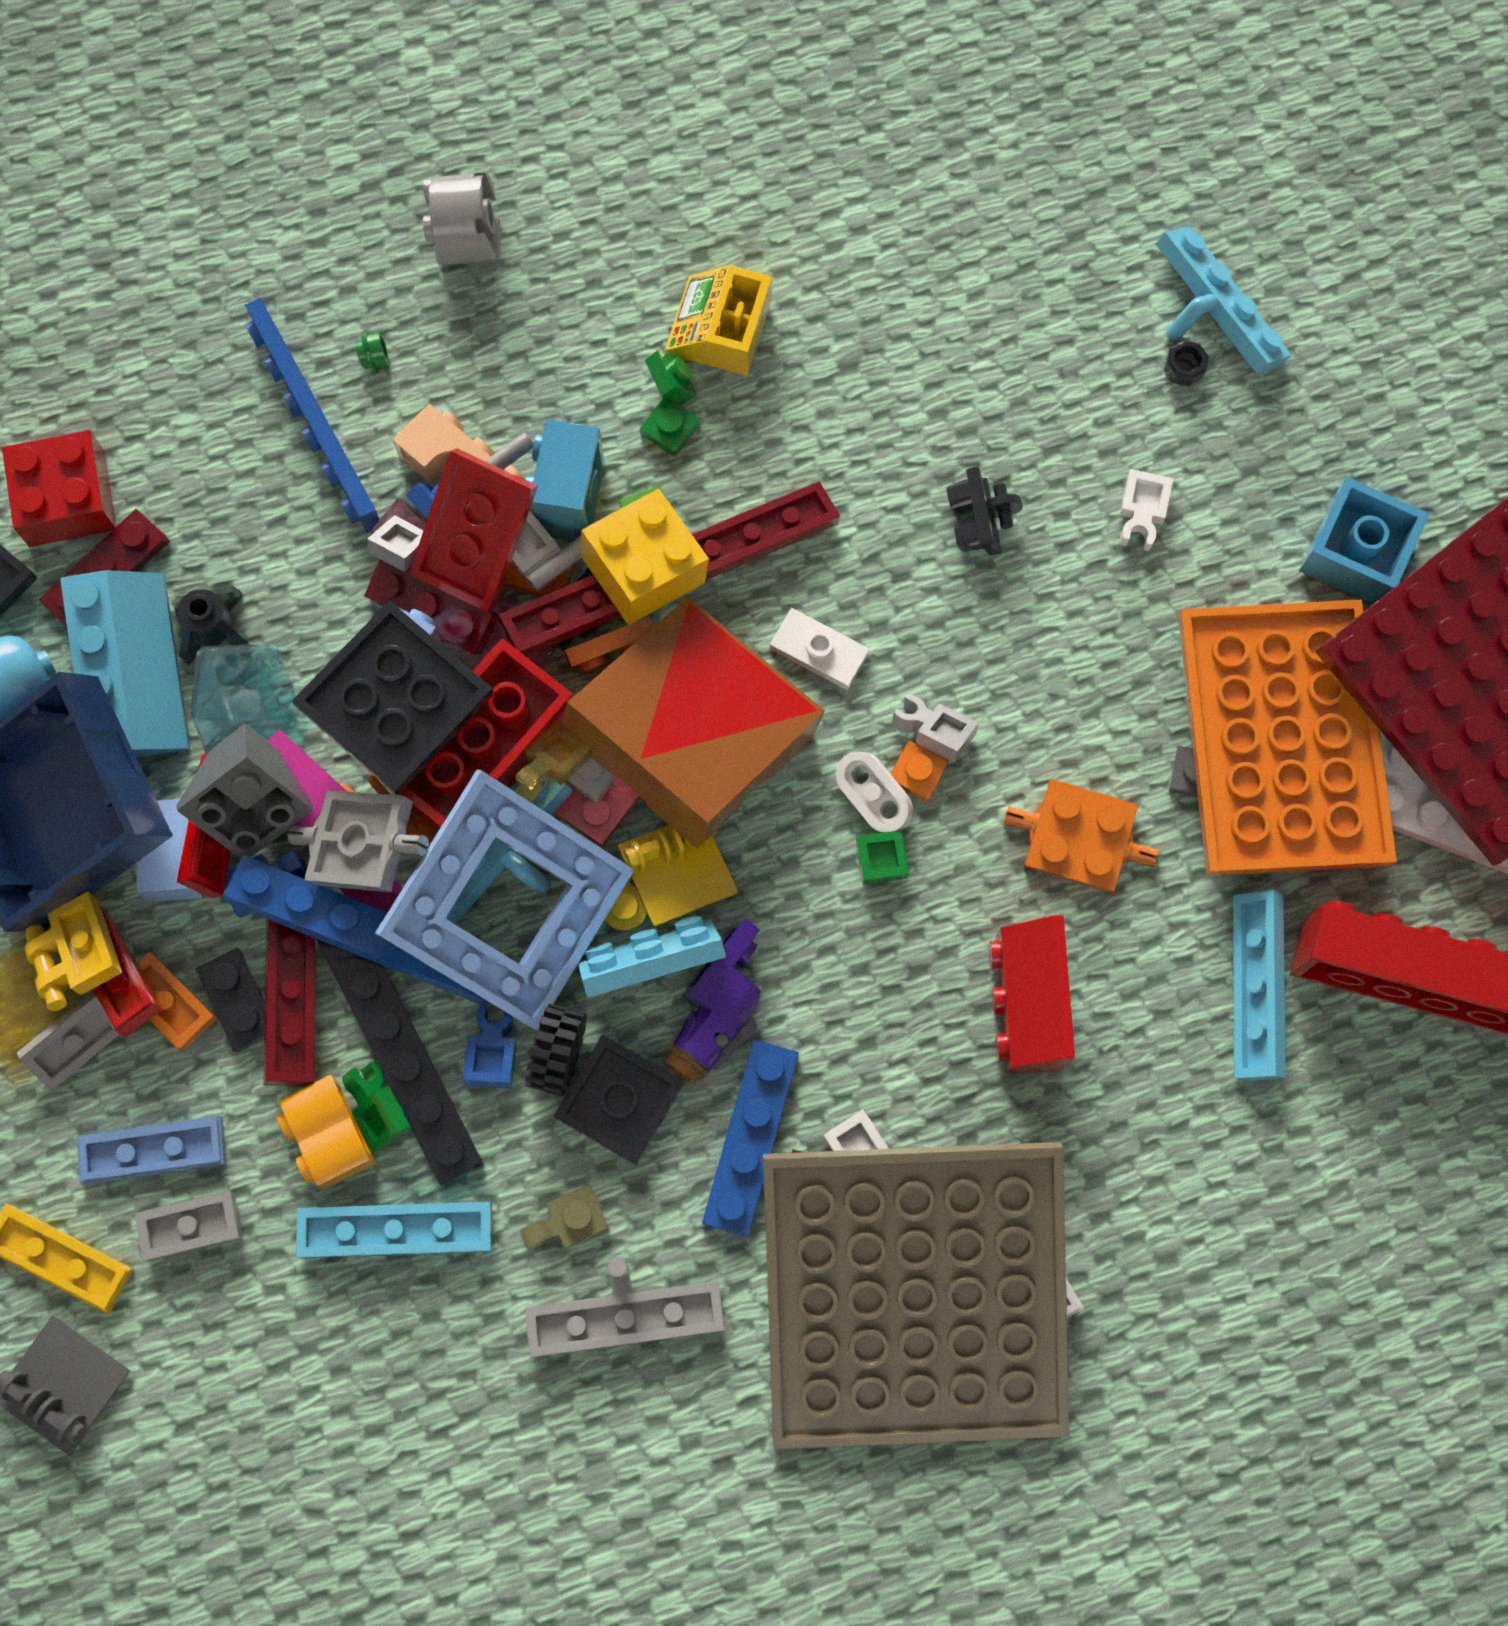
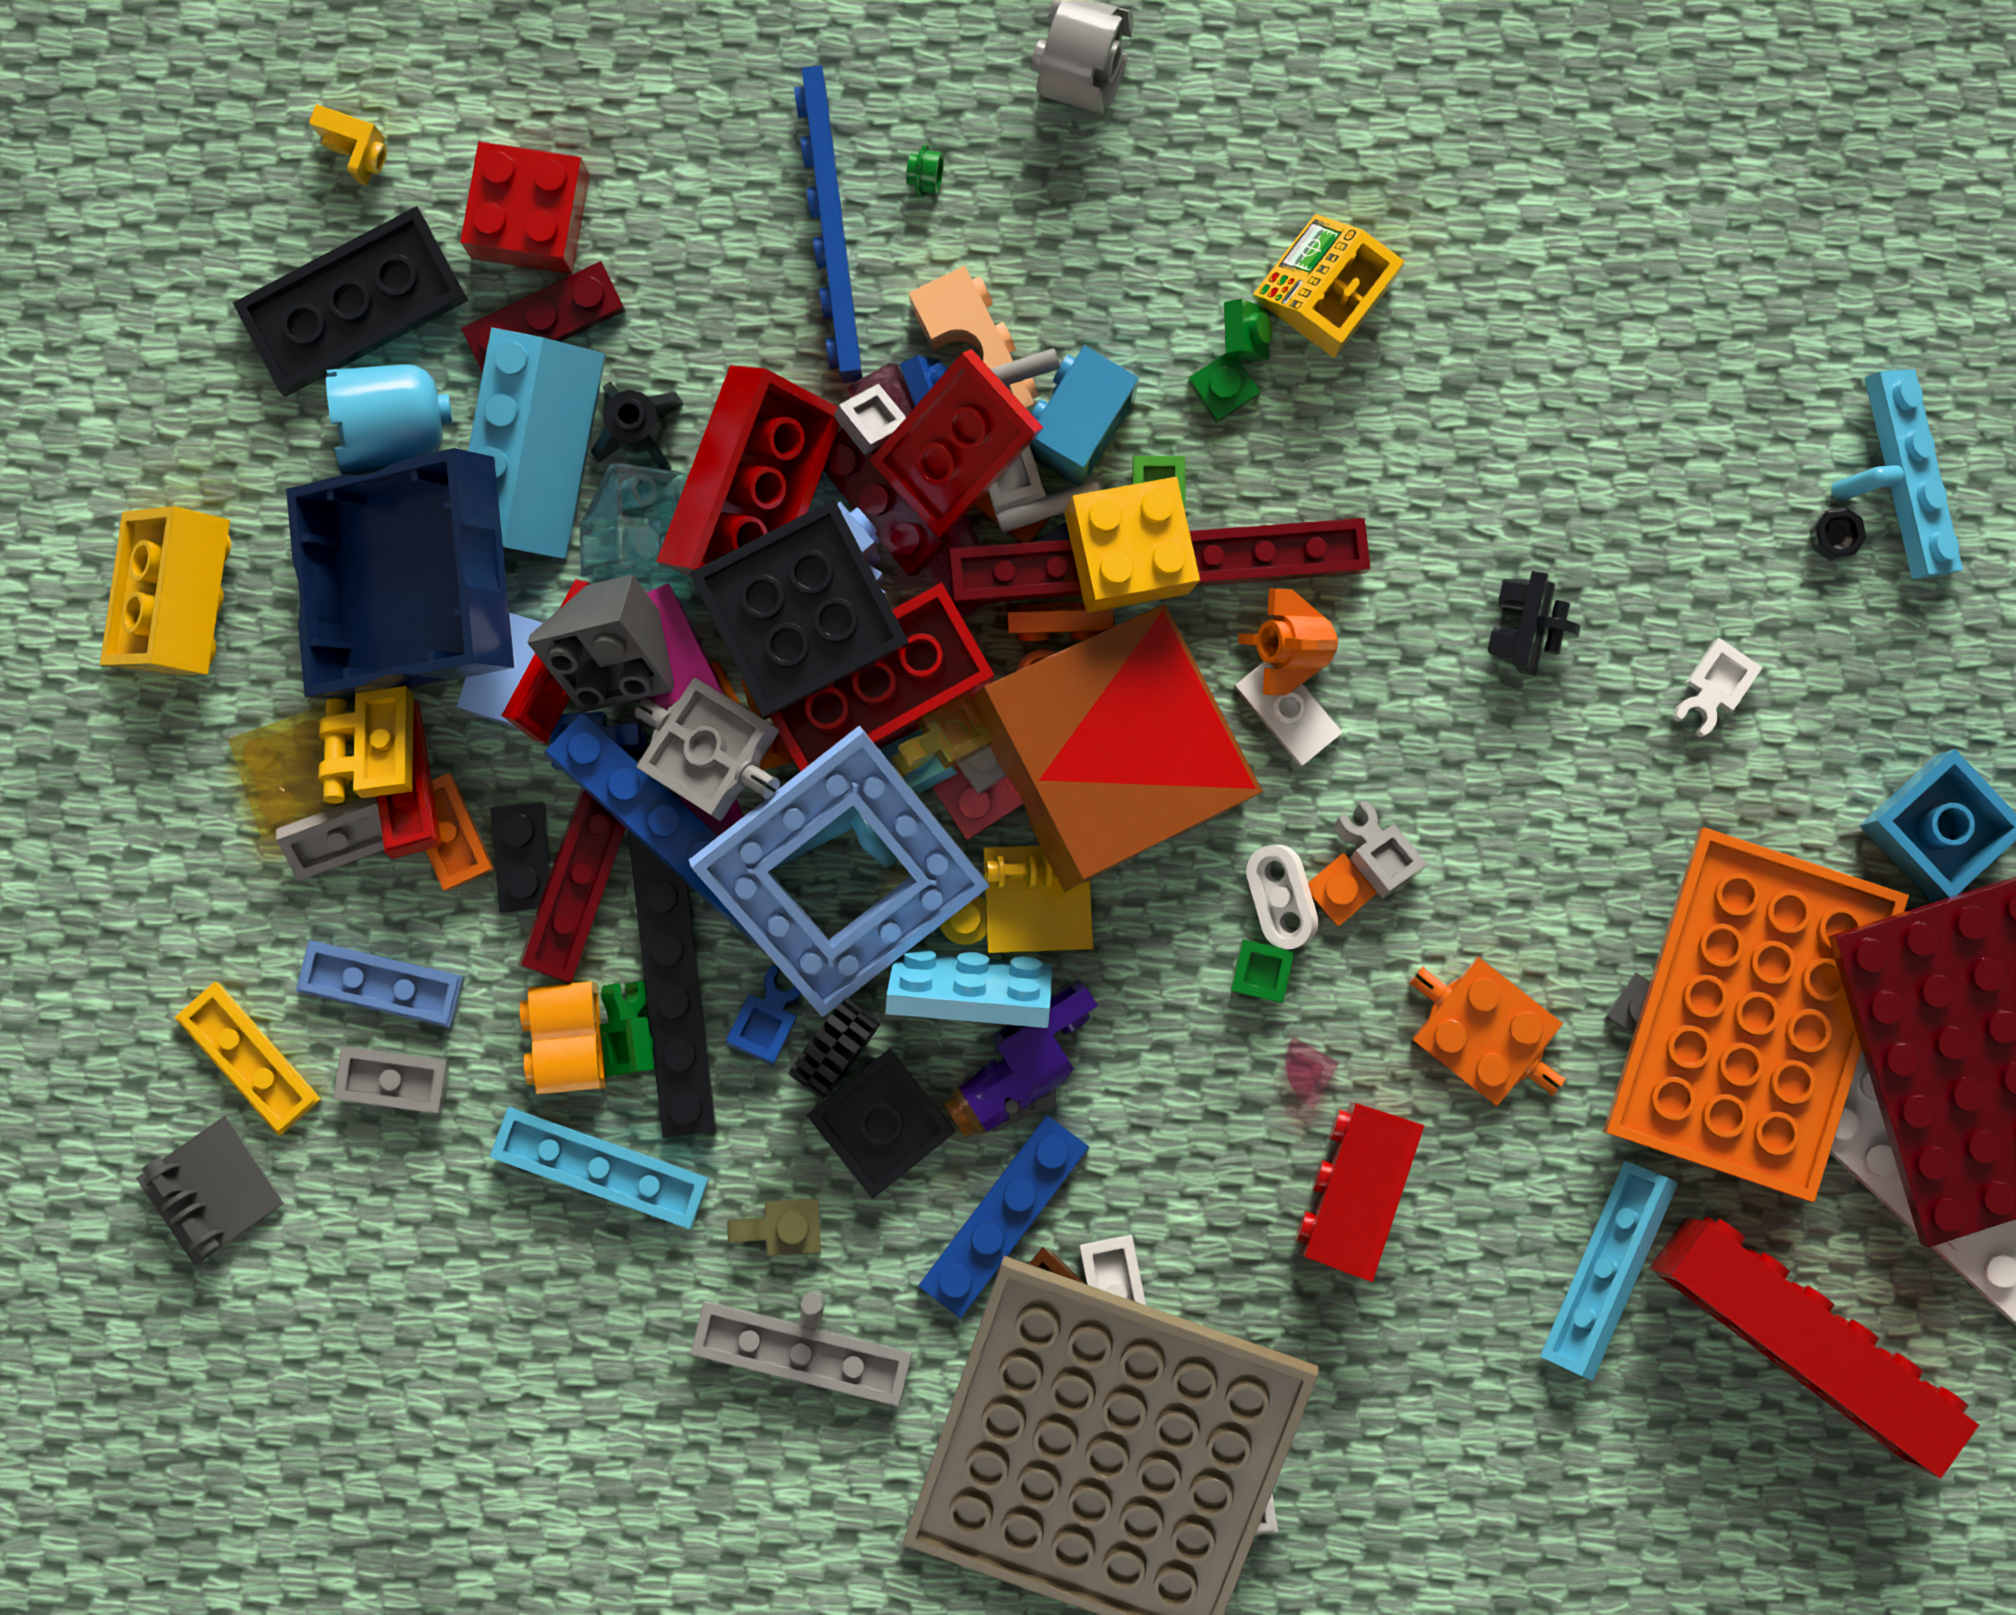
camera: 25 degrees right, 10 degrees up
none -> red brick [656,365,840,578]
none -> orange brick [1238,588,1338,695]
none -> clear pink tile [1285,1036,1339,1109]

